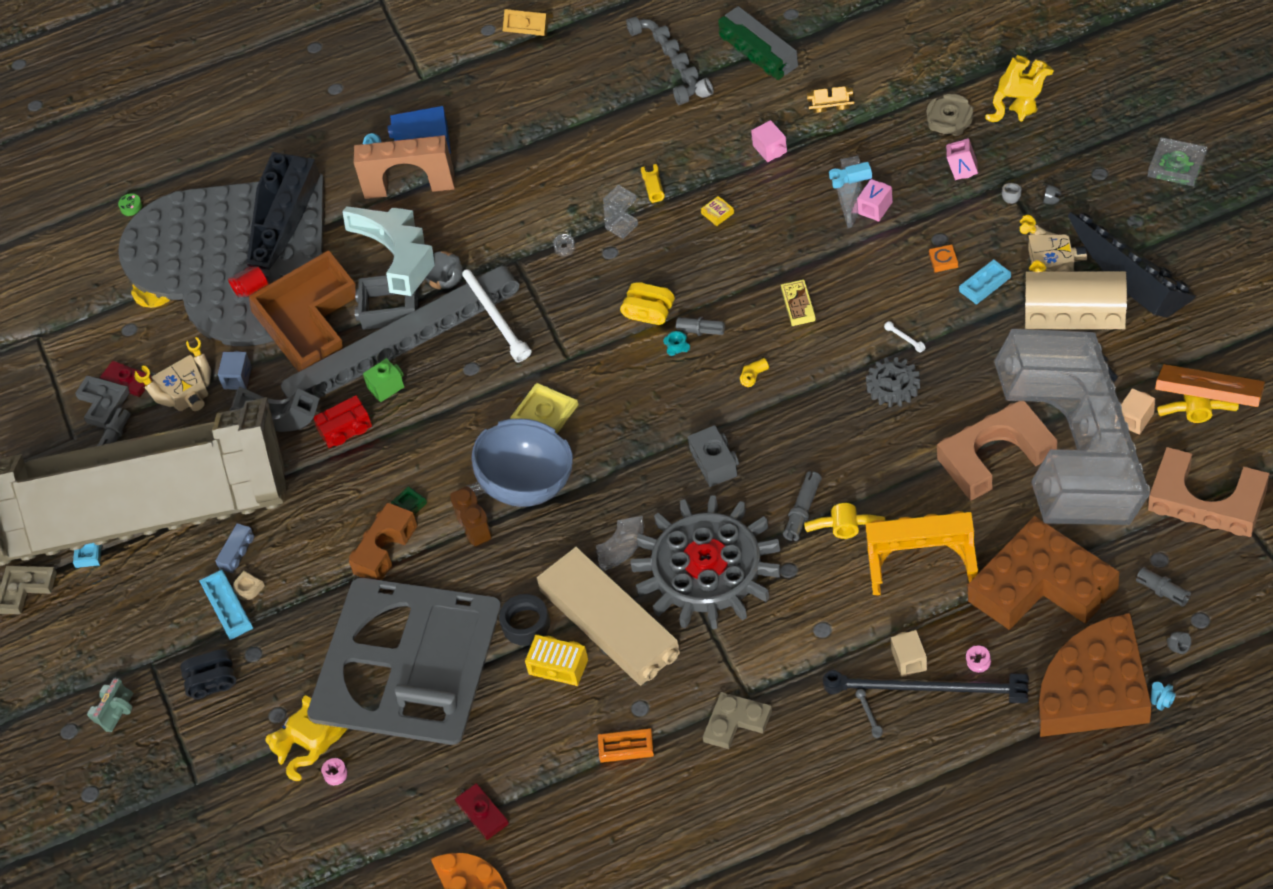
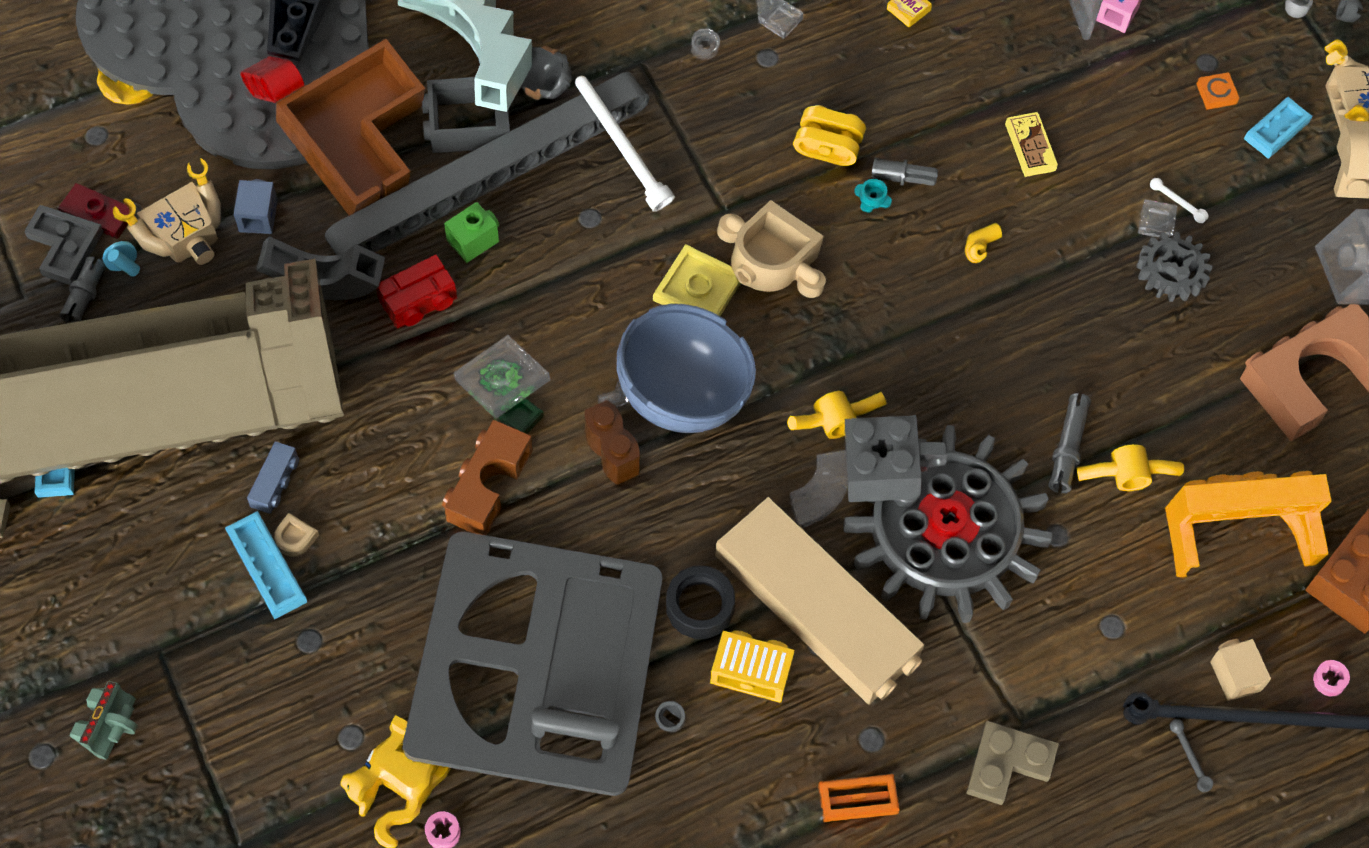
camera: 15 degrees left, 10 degrees up
black brick [180,650,236,699] -> none
dark grey brick [687,425,739,487] -> none
none -> medium azure plate [102,241,140,277]
none -> clear tile [453,335,551,419]
none -> dark grey hinge [655,701,686,733]
none -> tan piece [717,200,826,298]
none -> yellow piece [787,391,887,439]
none -> dark grey hinge [844,415,947,502]
none -> clear tile [1138,199,1177,238]

